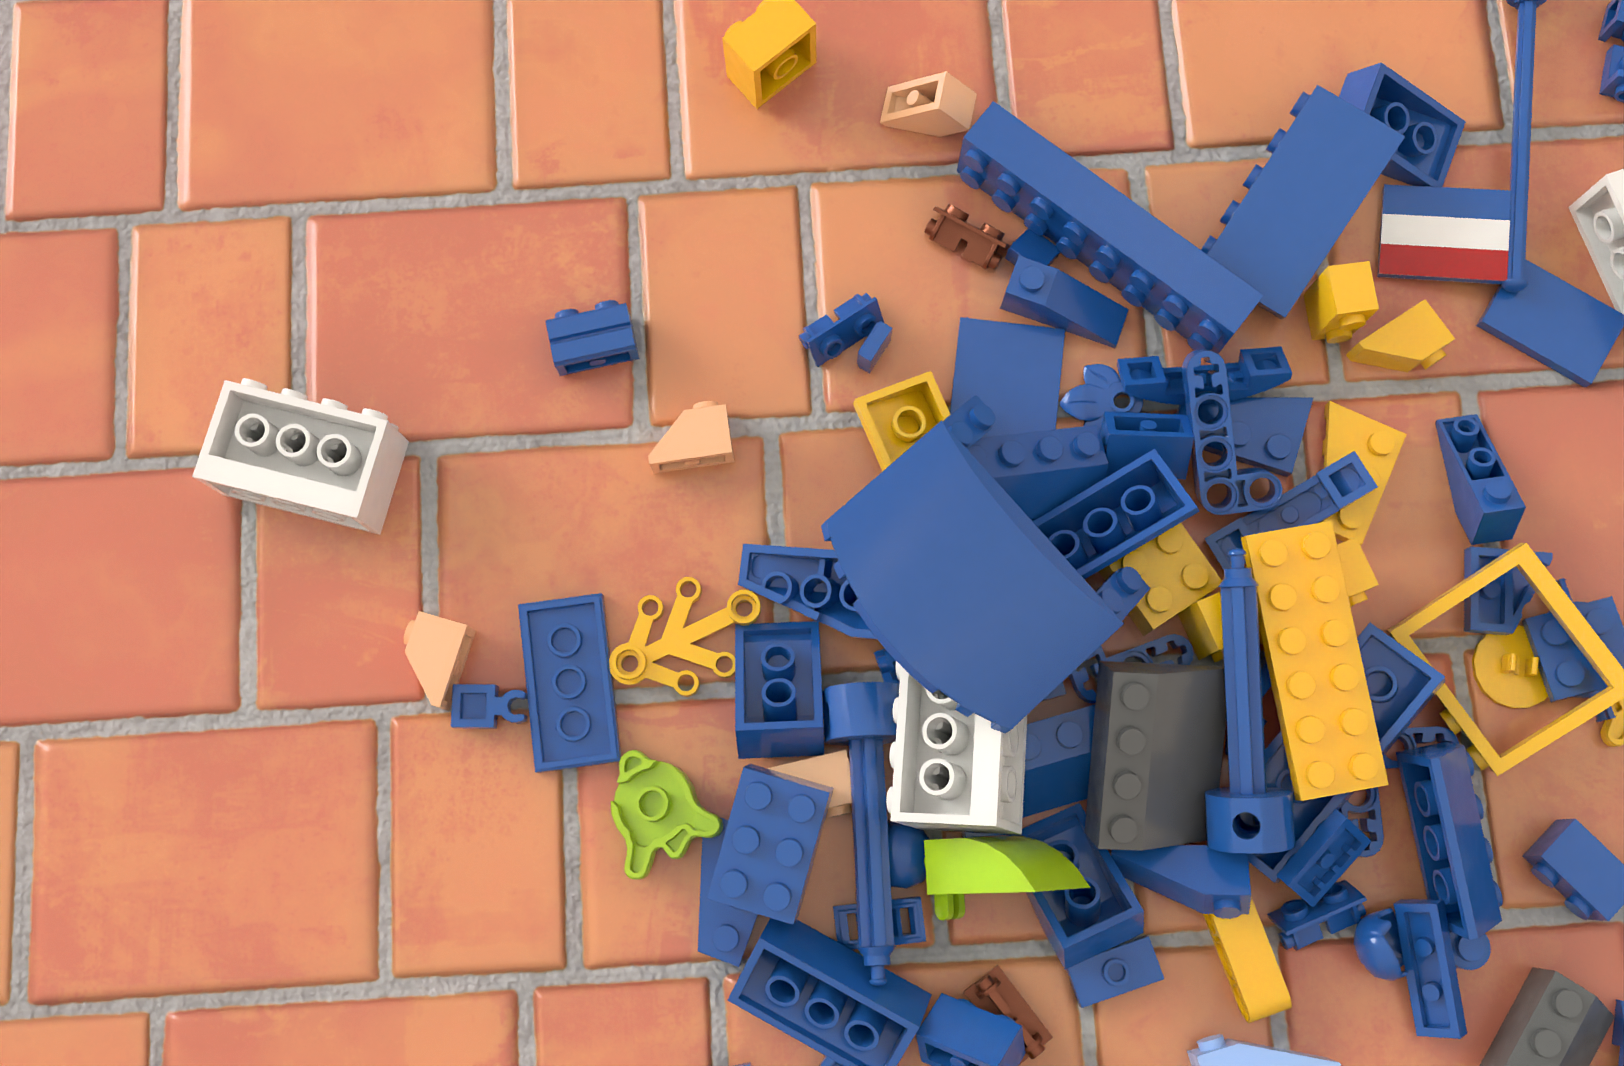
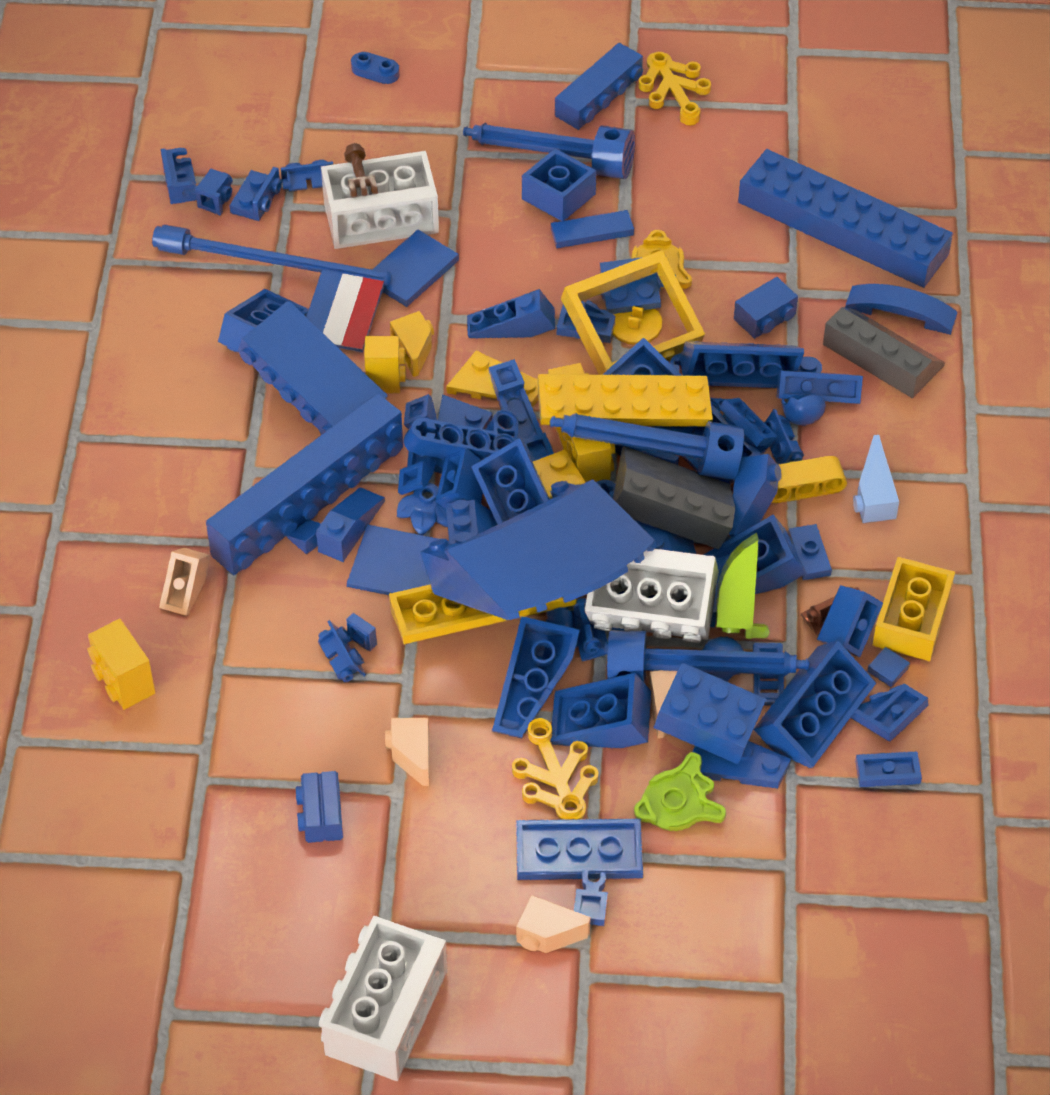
camera: 85 degrees left, 25 degrees down
copper hinge [924,203,1010,270] -> none

